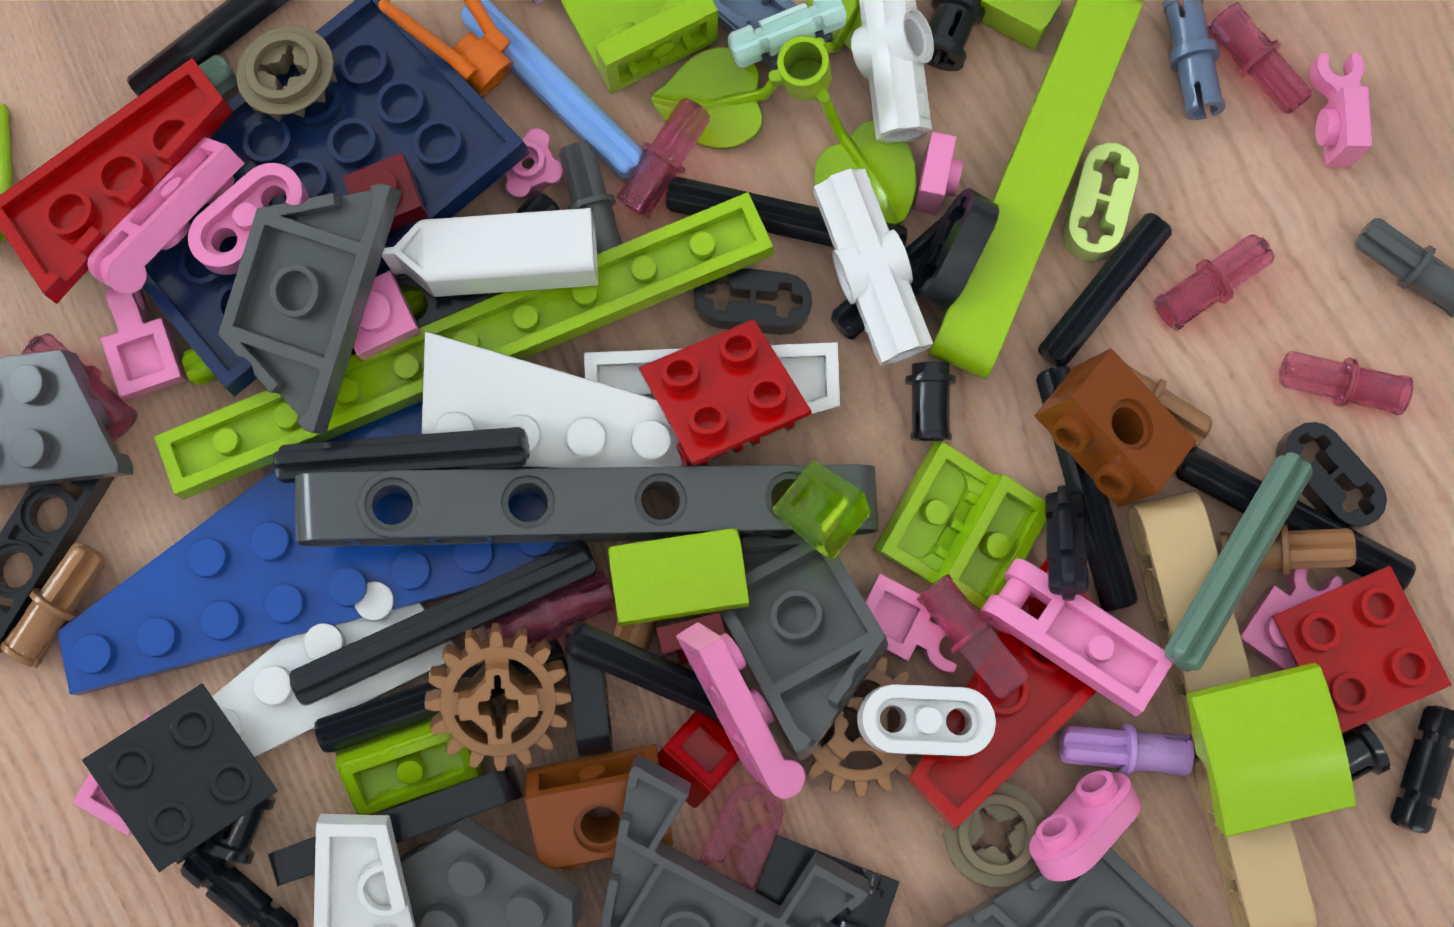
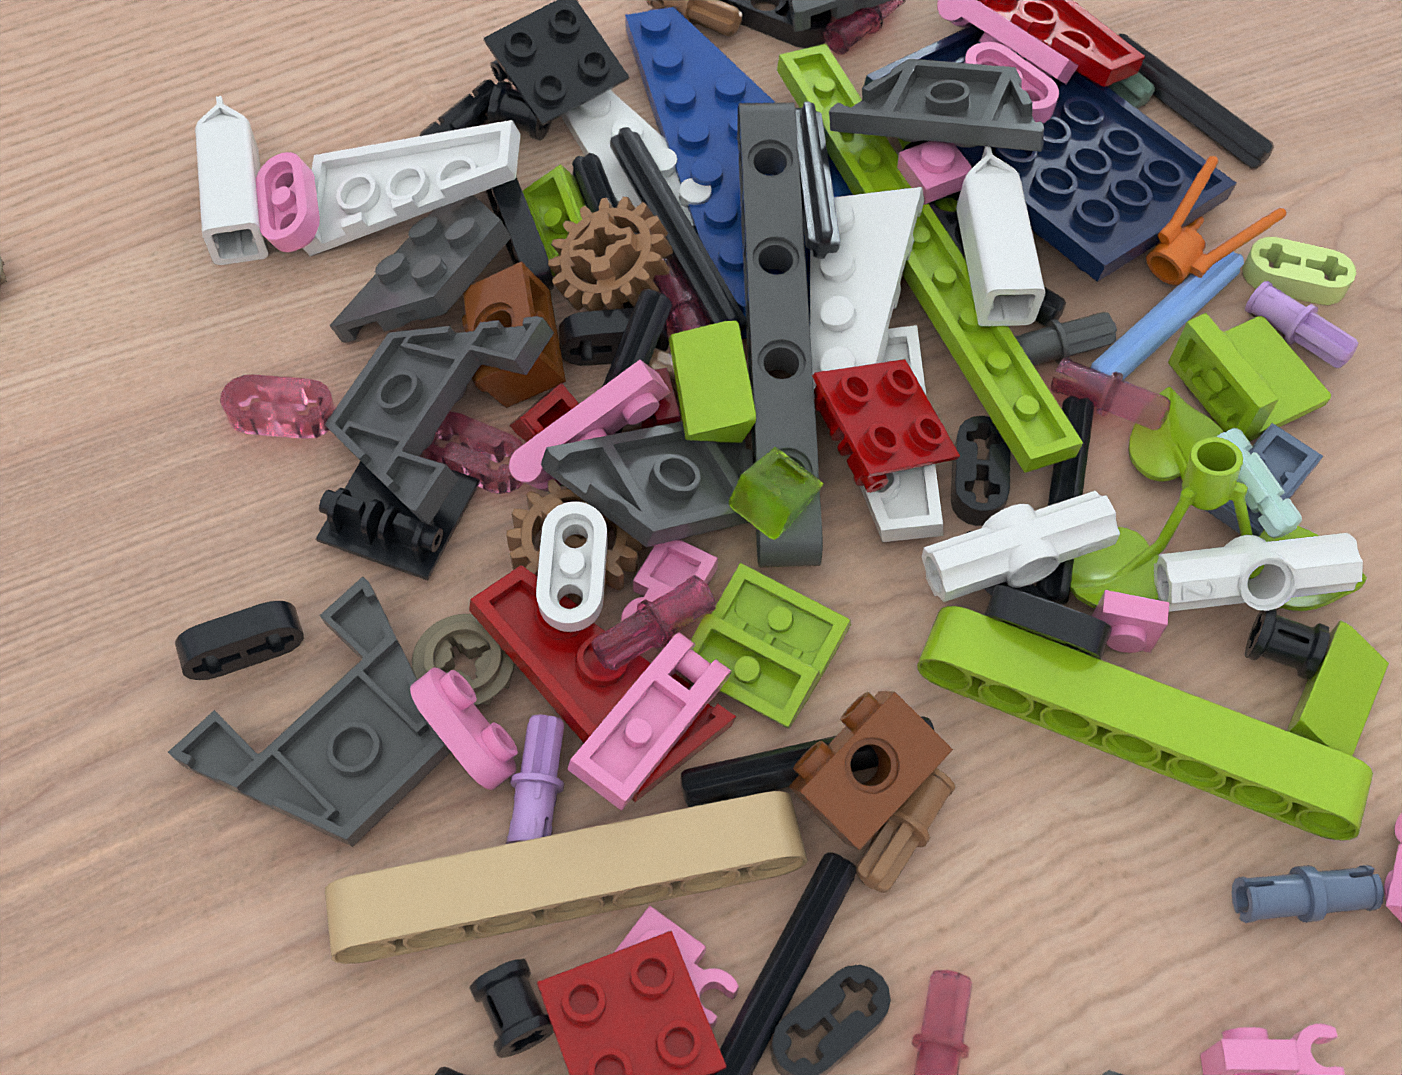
camera: 90 degrees right, 20 degrees down
bright pink plate [100,288,188,401] -> none
dark tan gear [236,26,337,122] -> none
dark red plate [343,153,428,233] -> none
bright pink plate [505,128,564,199] -> none
black pin [905,362,956,441] -> none
black axle [1038,213,1172,367] -> none
black axle [1045,485,1089,601] -> none
yellowish green beam [1063,143,1139,262] -> none
clear pink axle [1154,234,1275,331] -> none
sand green axle [1165,452,1313,672] -> none
lime slope [1186,662,1356,837] -> none
clear pink axle [1207,2,1312,114] -> none
medium nougat axle [1220,524,1356,576] -> none

